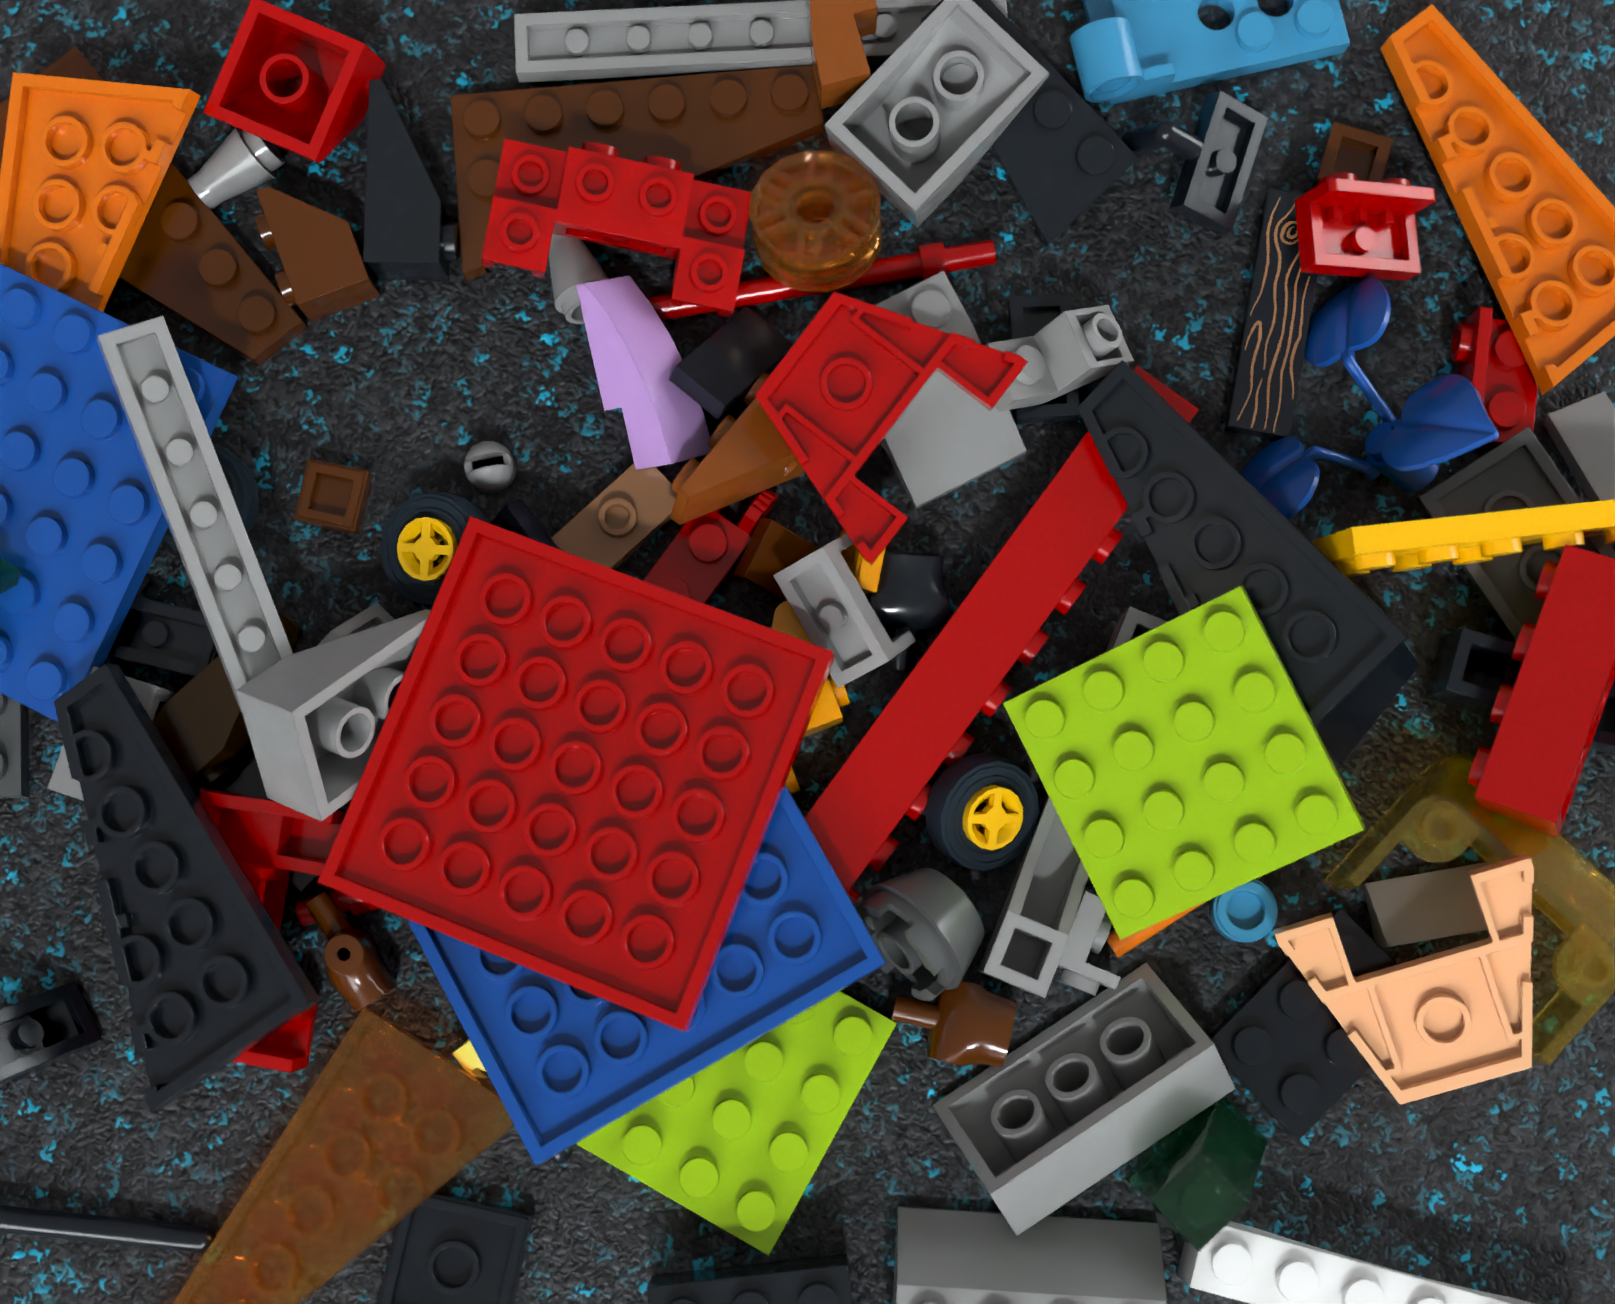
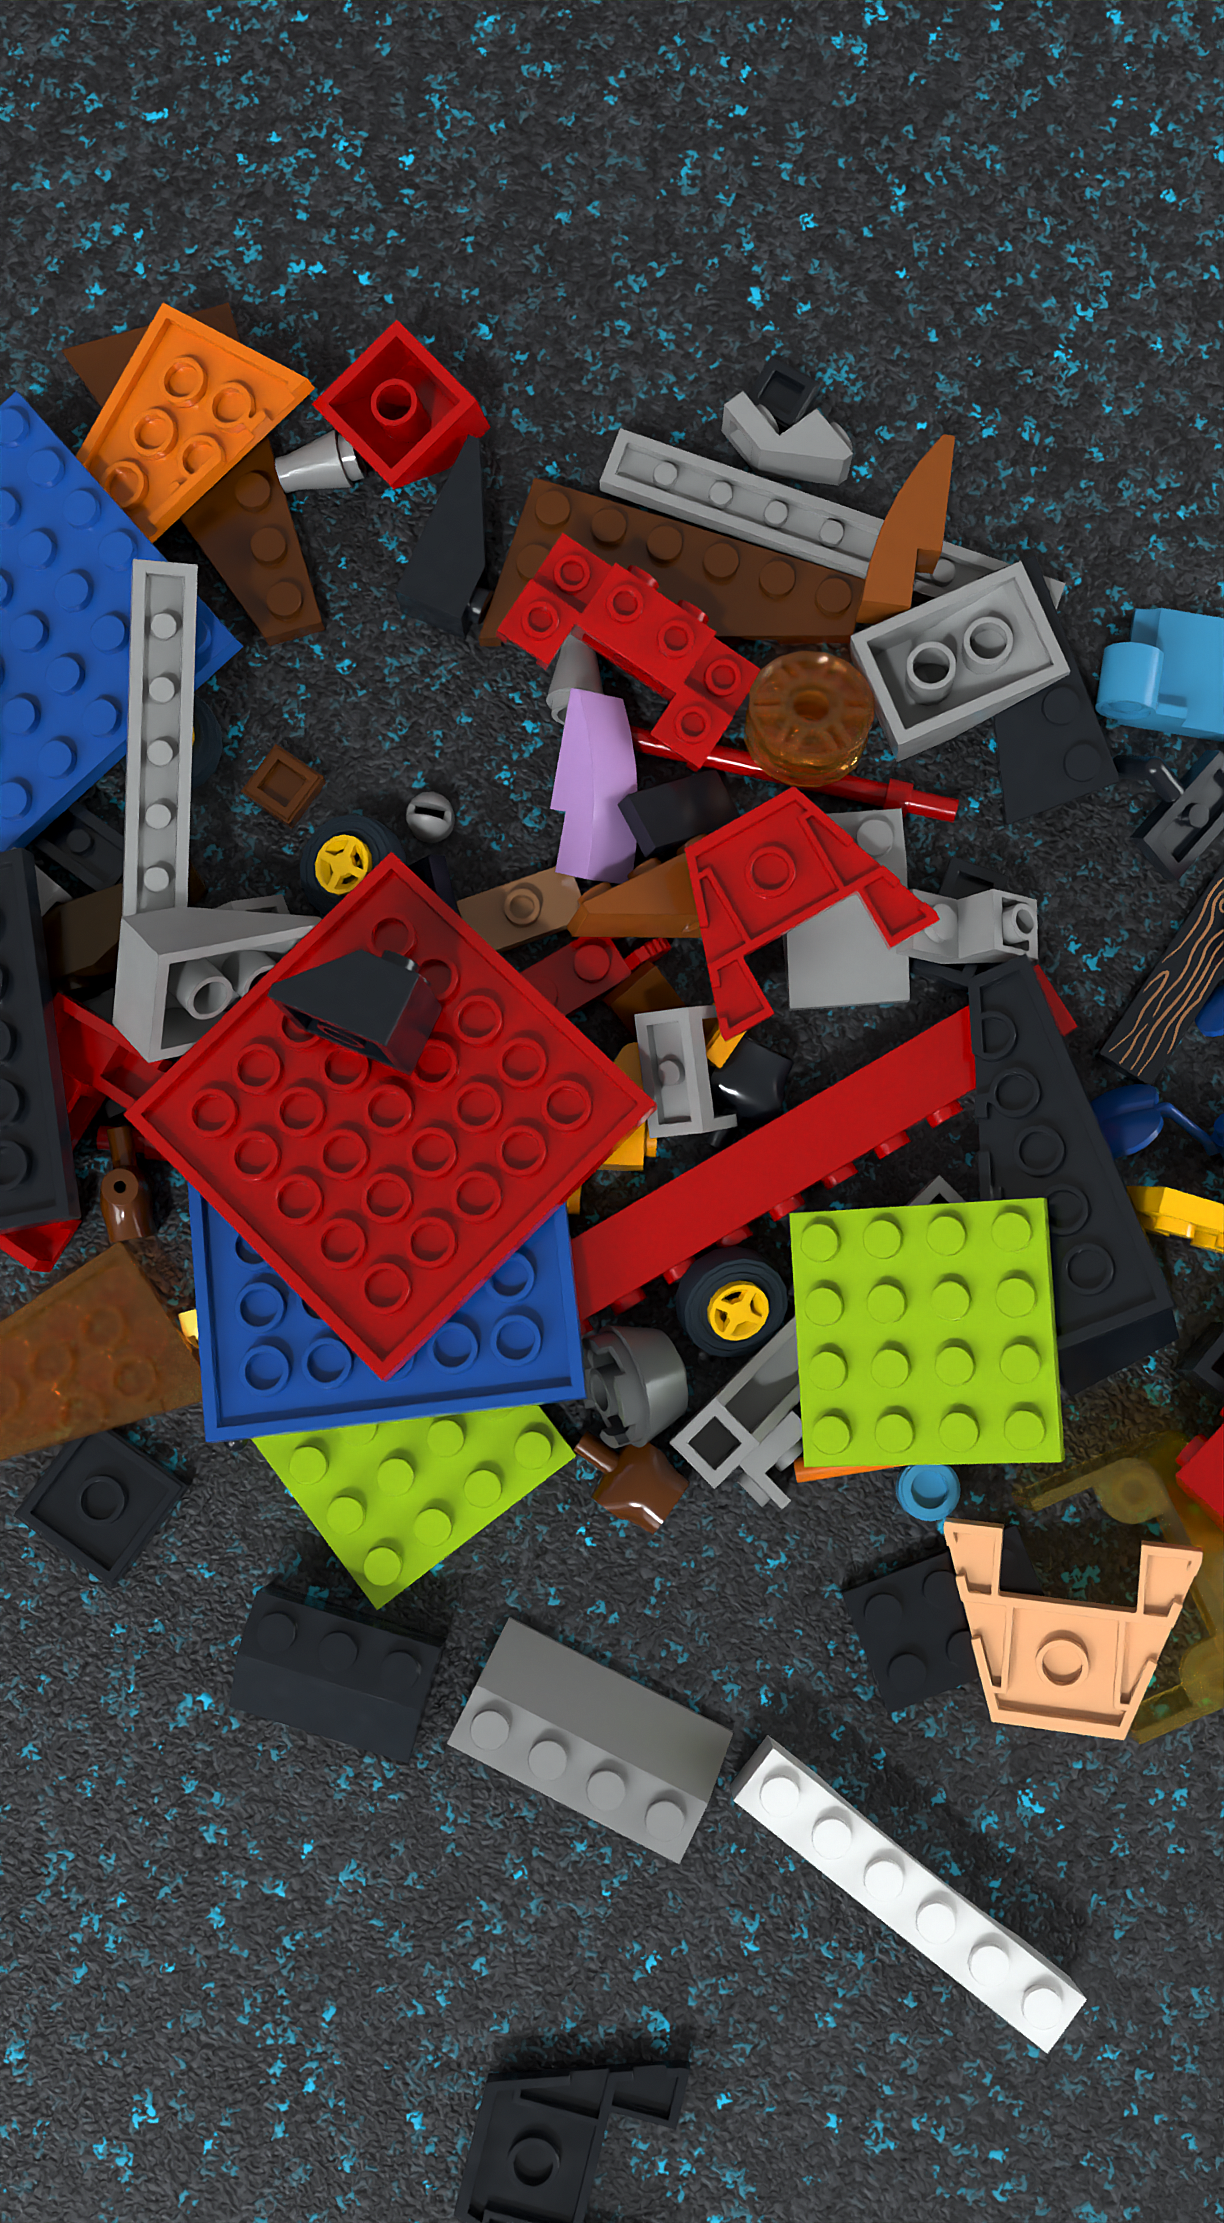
camera: 25 degrees right, 0 degrees up
reddish brown slope [254,186,381,322] -> none
light grey slope [932,963,1236,1236] -> none
clear green slope [1127,1096,1267,1252] -> none
light grey slope [1363,861,1491,947] -> none
none -> black slope [267,949,442,1076]

